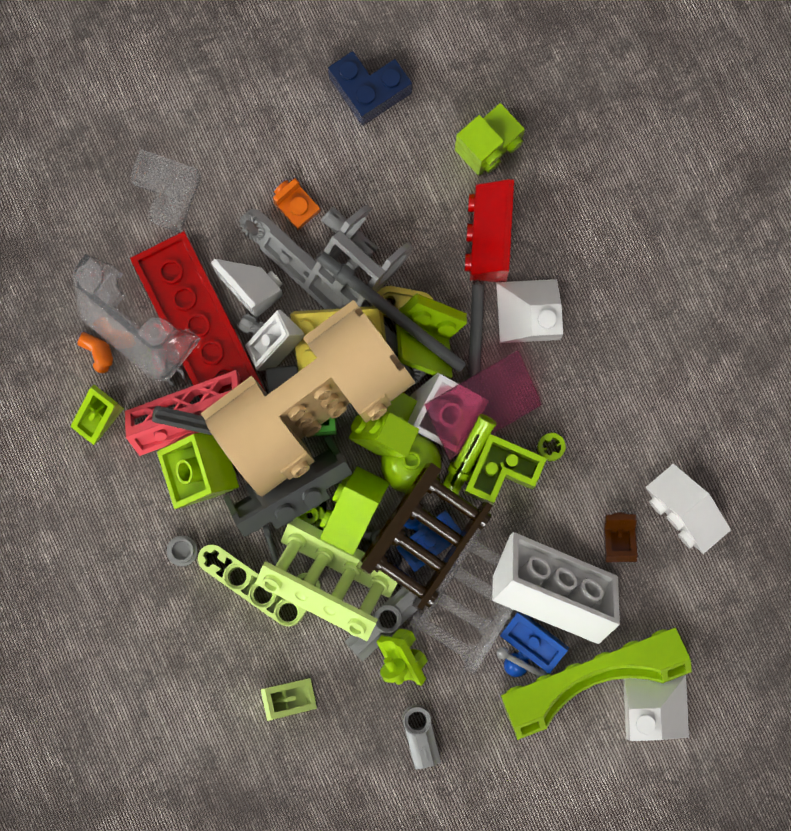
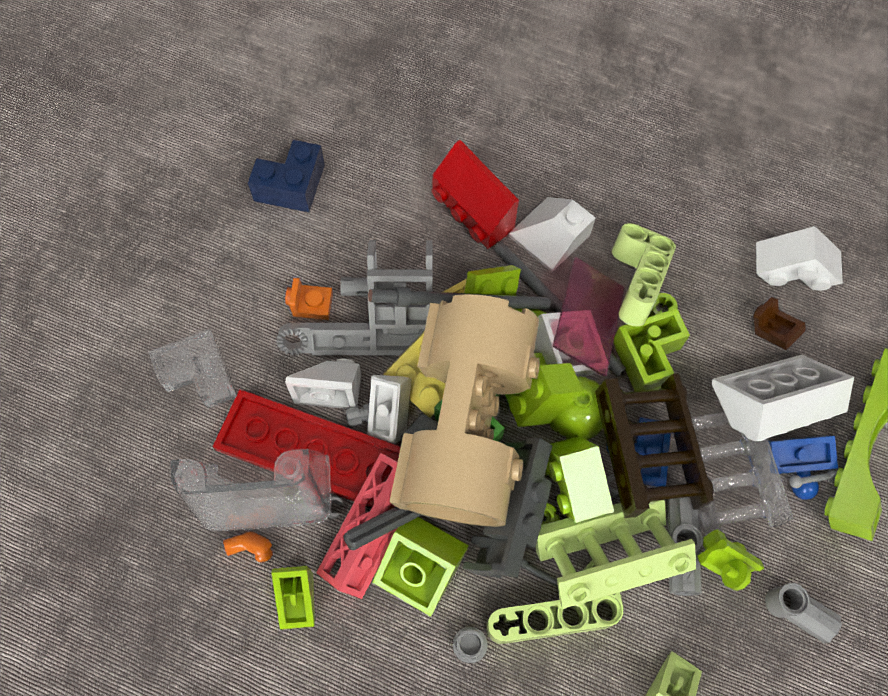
camera: 45 degrees left, 15 degrees down
lime pin [443,414,497,495] -> none
lime brick [455,103,525,176] -> none
none -> yellowish green beam [612,223,676,326]

